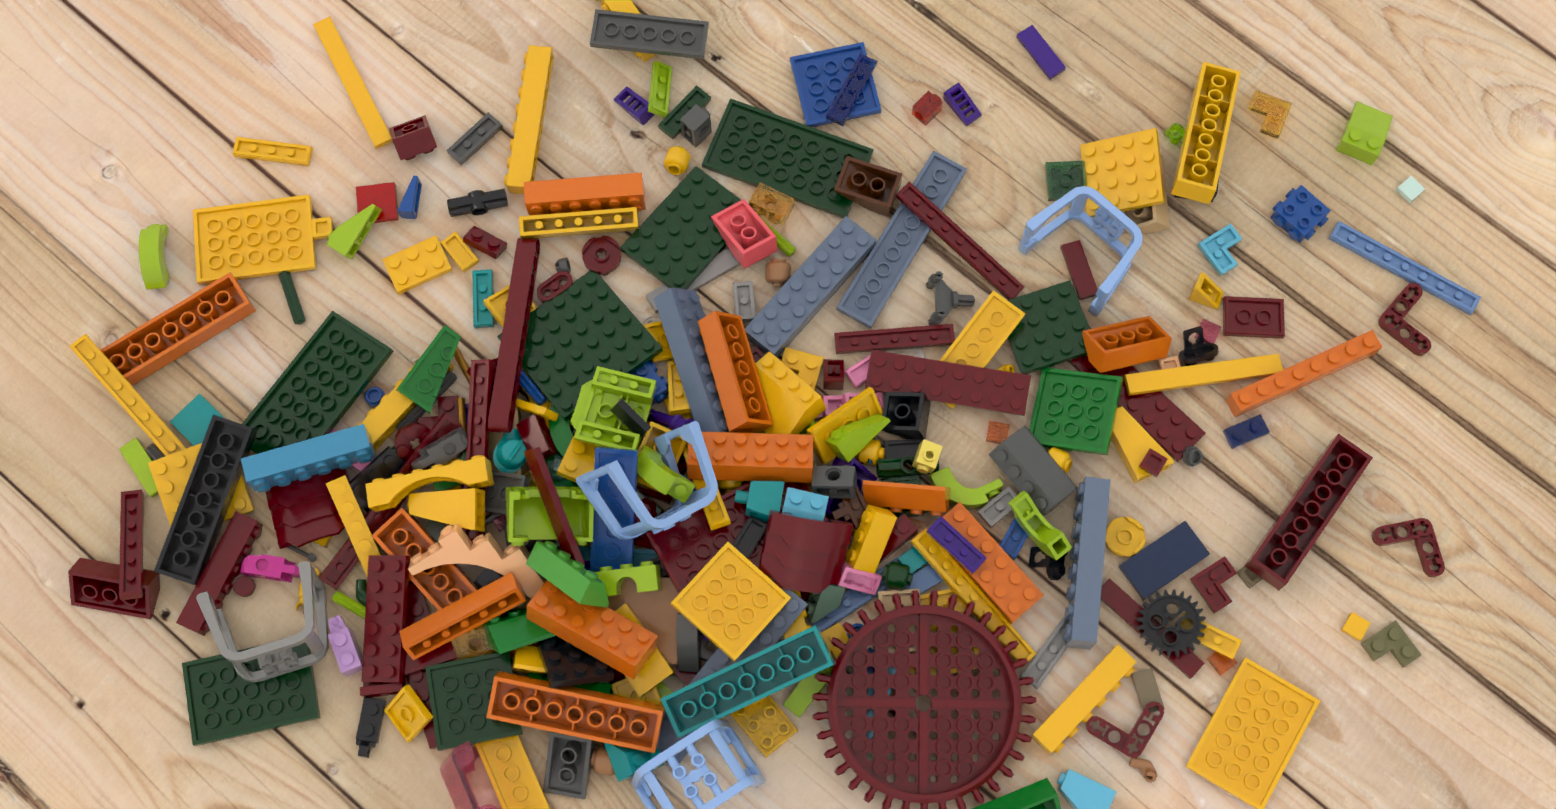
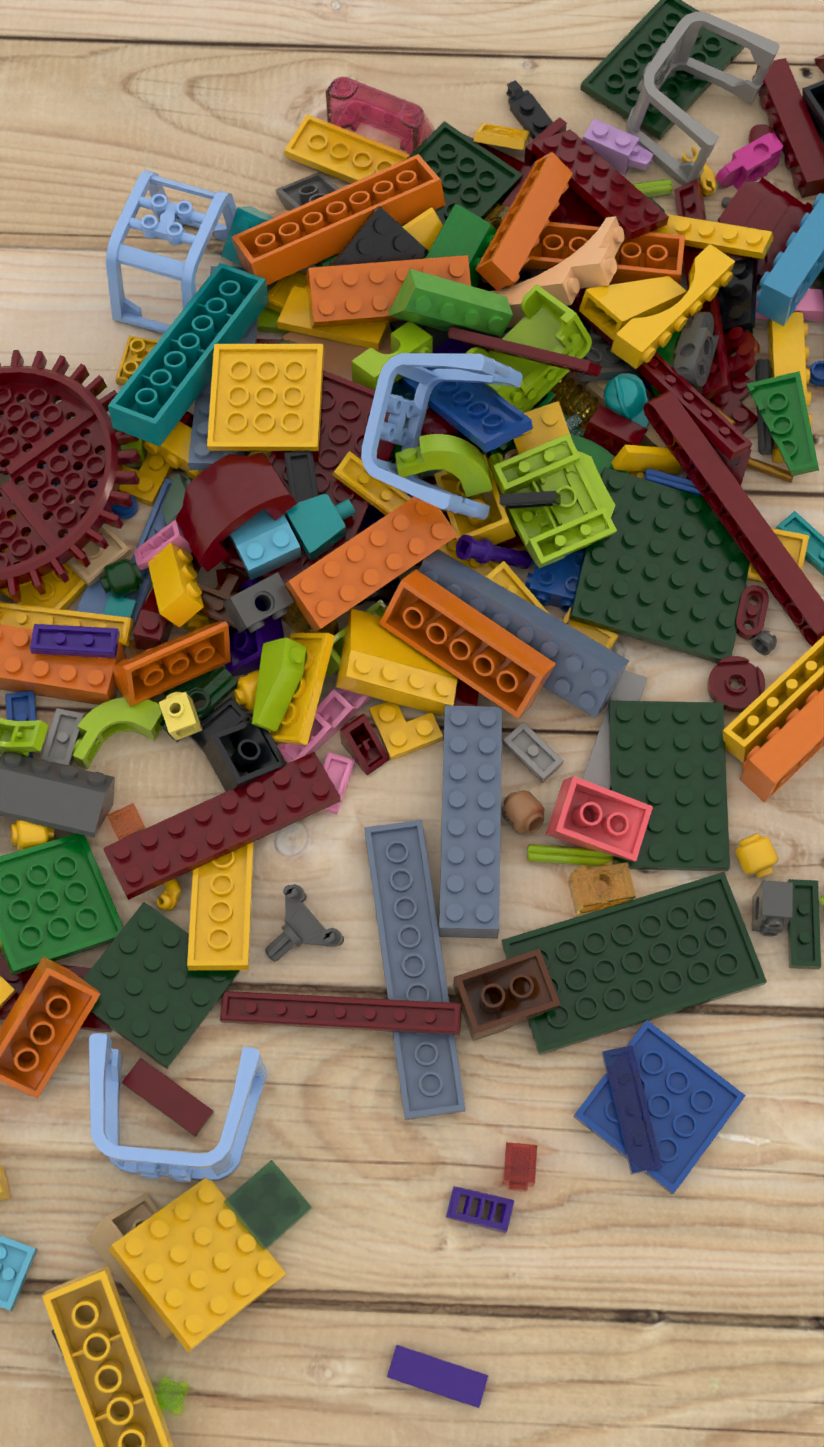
camera: 140 degrees right, 5 degrees down
dark red plate [834,324,955,354] -> none

